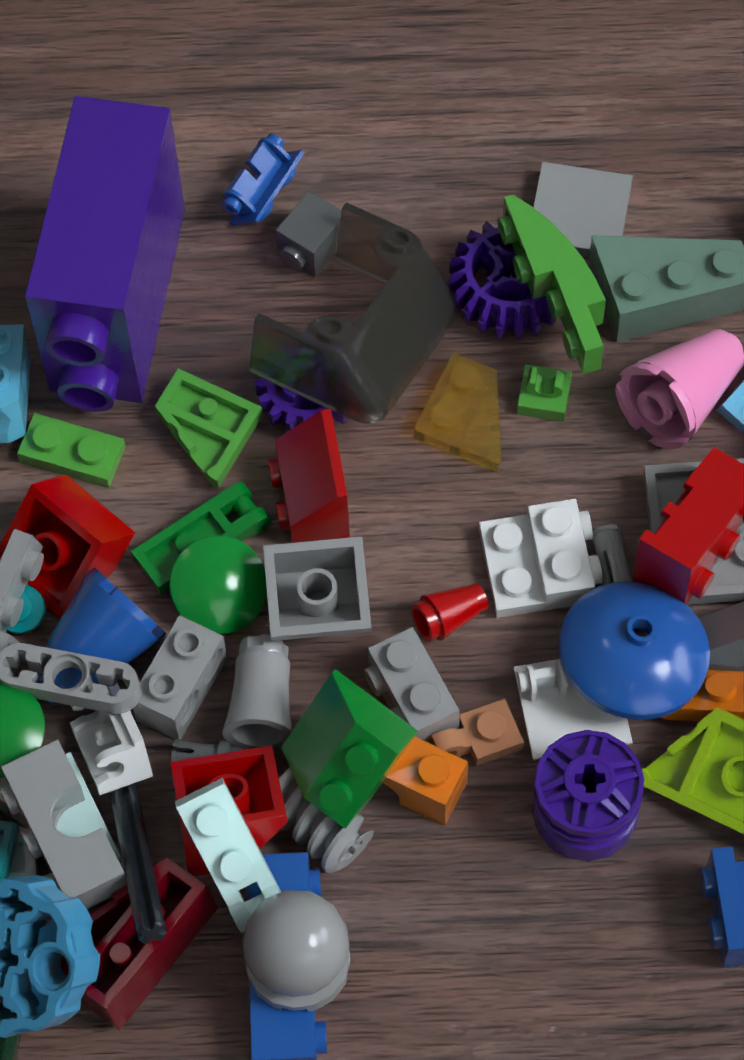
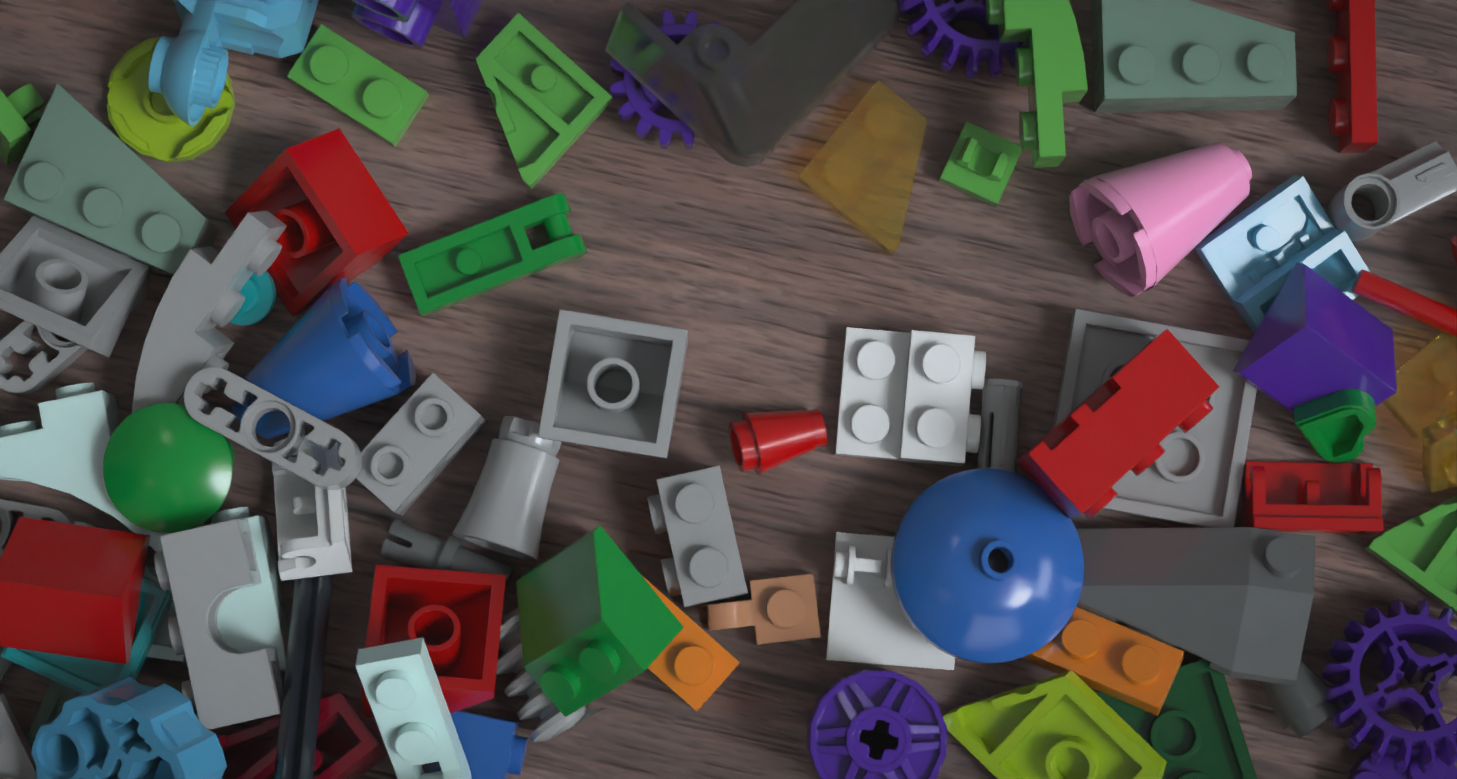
camera: 10 degrees right, 20 degrees up
green dish [168,535,267,635] -> none
red slope [268,408,350,543] -> none

